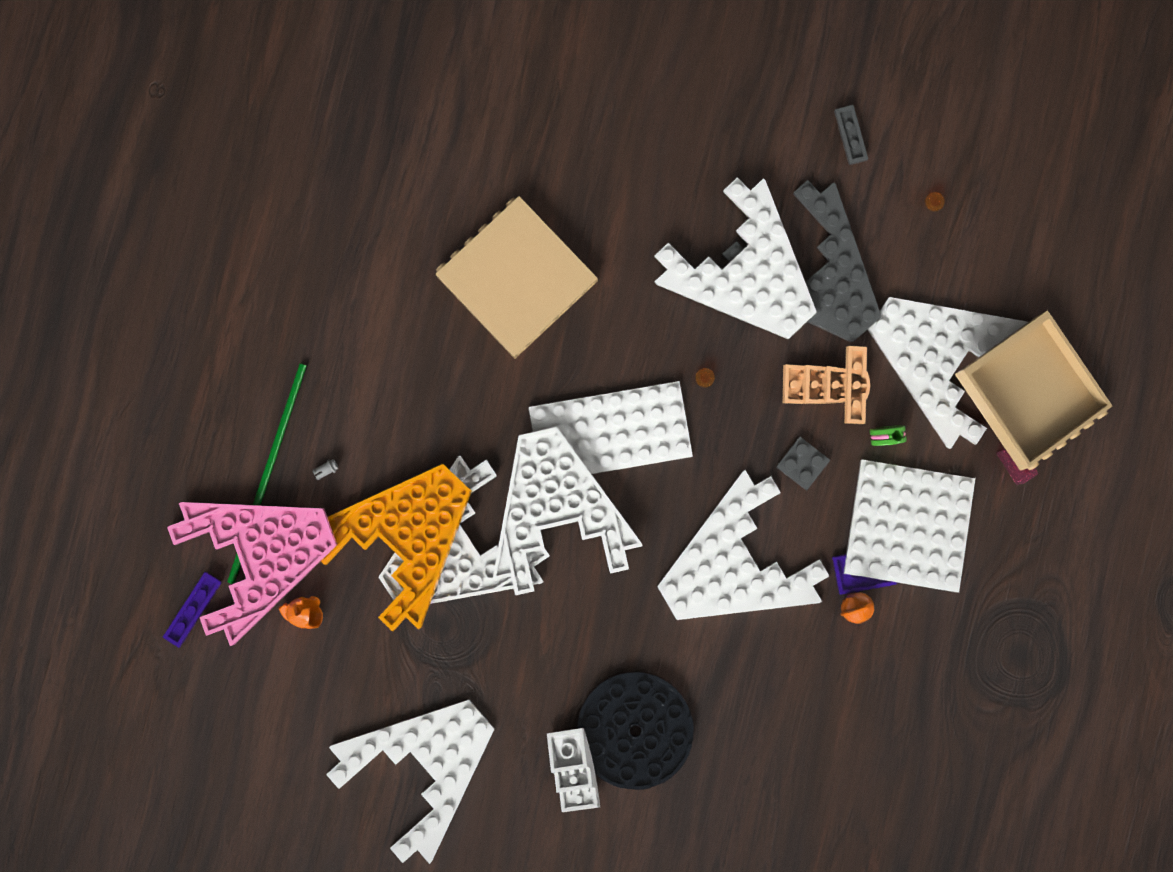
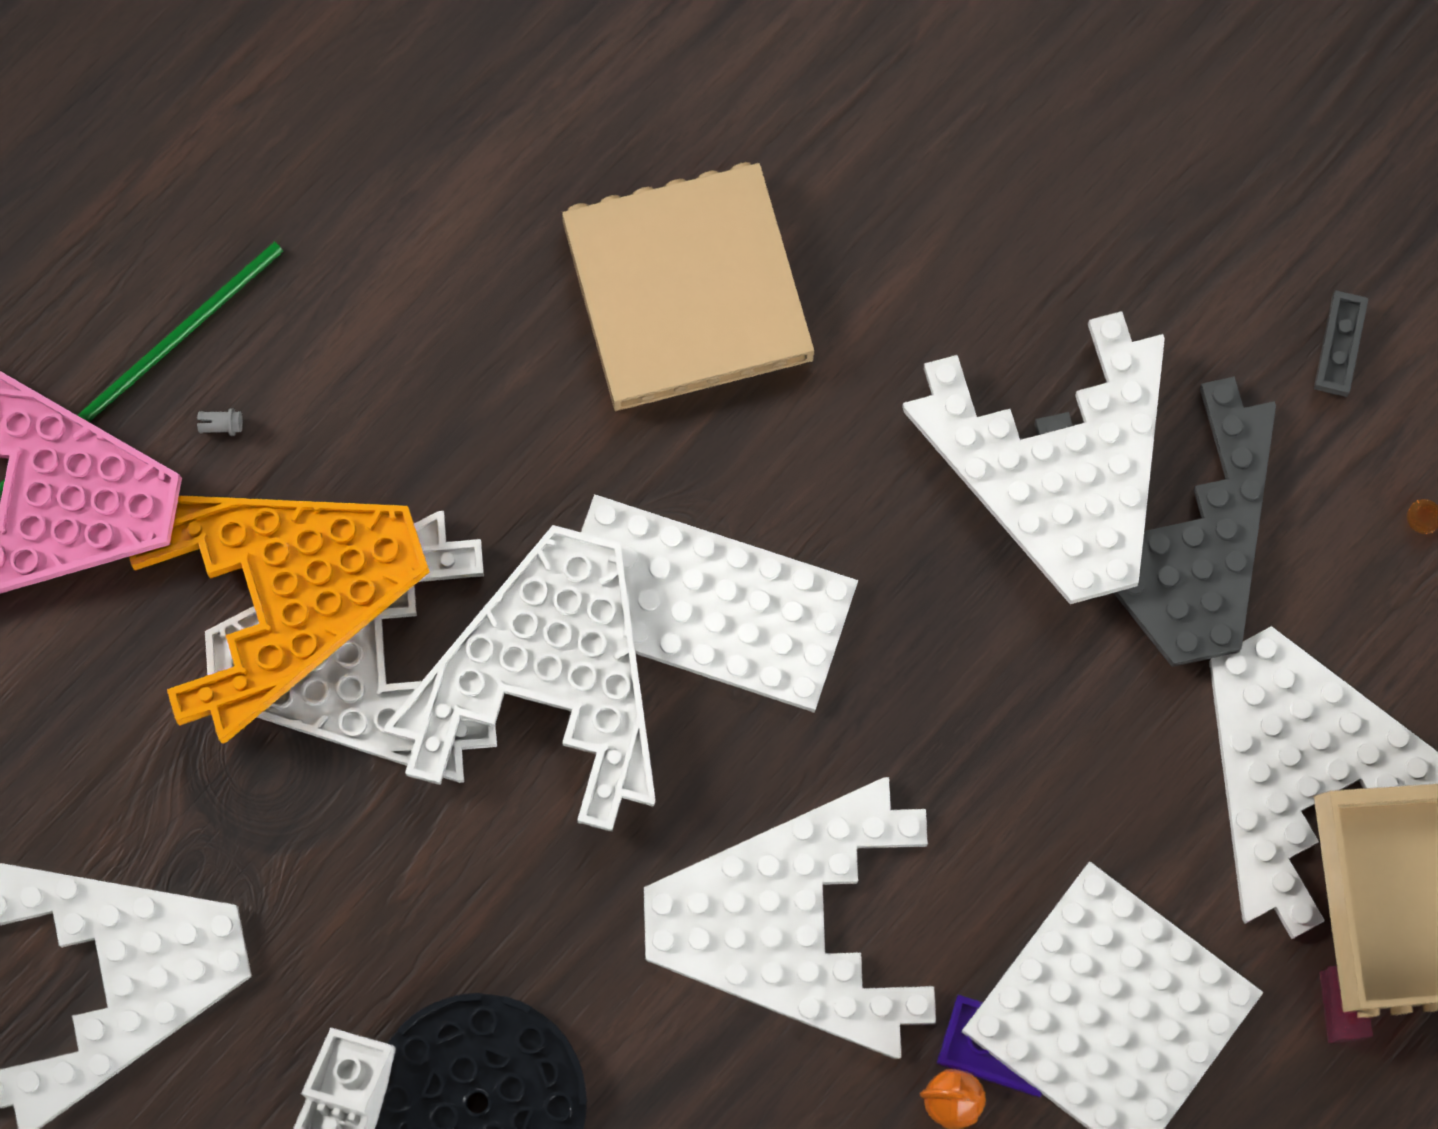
camera: 25 degrees right, 10 degrees down
orange helmet [278,596,323,629] -> none
clear orange plate [695,368,715,388] -> none
dark grey plate [776,437,830,490] -> none
light nougat slope [782,346,870,424] -> none
bright green head [870,425,907,446] -> none

